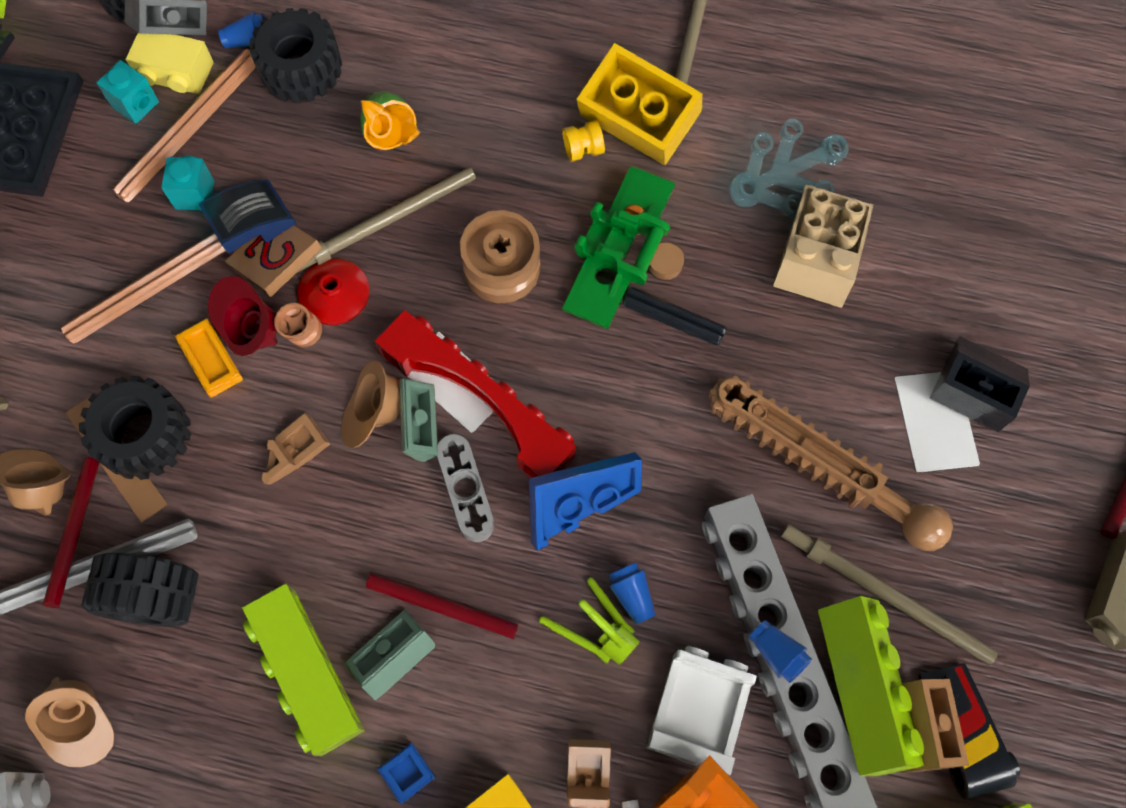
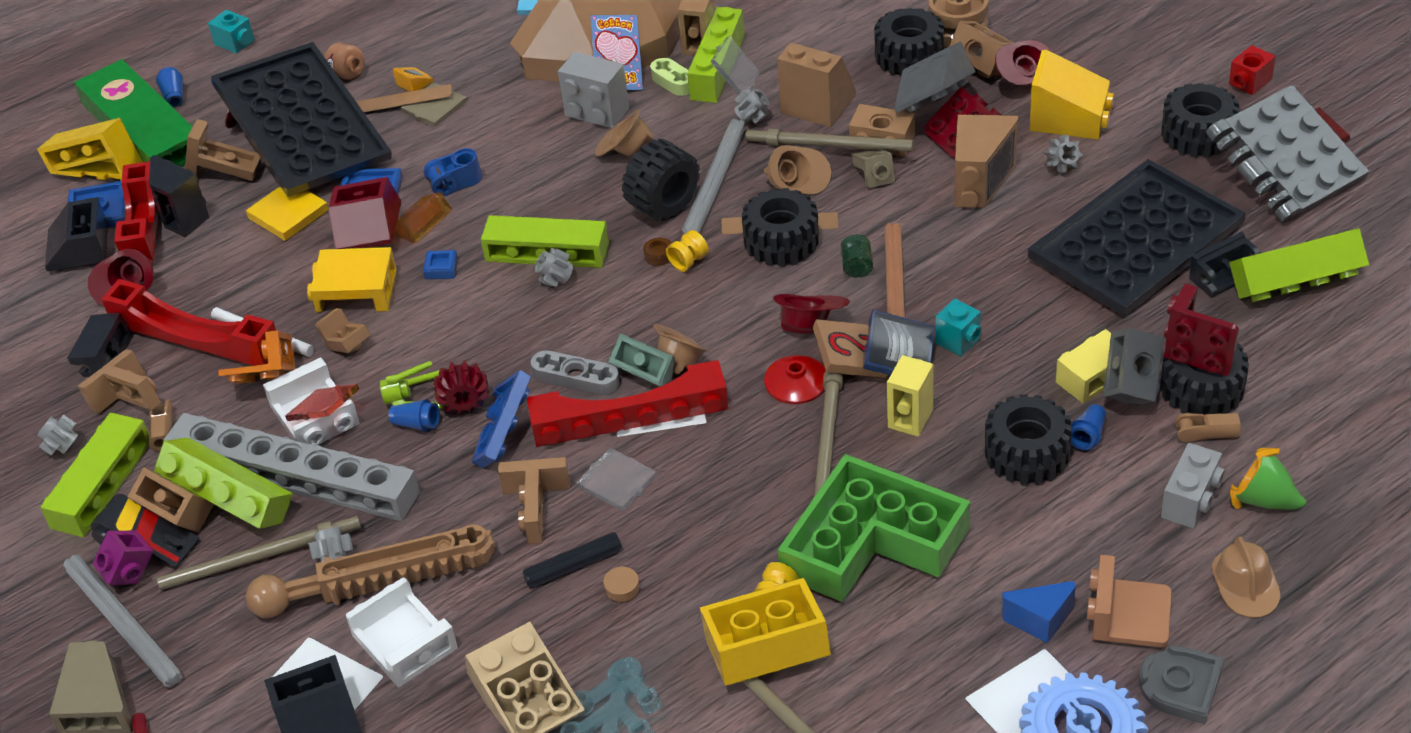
camera: 135 degrees right, 25 degrees down
dark red bar [42,457,100,608] -> none
teal brick [96,60,159,124] -> none
nougat axle [113,49,256,203] -> none
light orange tile [175,318,244,398] -> none
medium nougat slope [262,413,331,485] -> none
nougat wheel [275,303,322,348] -> none
sand green slope [344,609,436,700] -> none
light orange hat [360,91,420,150] -> none
dark red bar [366,573,519,640] -> none
medium nougat wheel [460,210,540,304] -> none
green piece [562,166,676,330] -> none
blue cone [749,620,812,683] -> none
none -> light grey axle [63,555,182,688]
none -> magenta brick [93,530,153,586]
none -> clear red piece [285,384,359,421]
none -> light grey gear [308,527,353,562]
none -> white panel [346,577,458,688]
none -> dark red gear [433,360,489,415]
none -> medium nougat bracket [498,457,570,544]
none -> light grey gear [535,248,573,287]
none -> clear piece [576,448,657,511]
none -> reddish brown tile [643,237,672,266]
none -> yellow wheel [666,230,709,272]
none -> bright green brick [778,454,970,602]
none -> clear green wheel [840,234,873,278]
none -> light yellow brick [887,355,934,437]

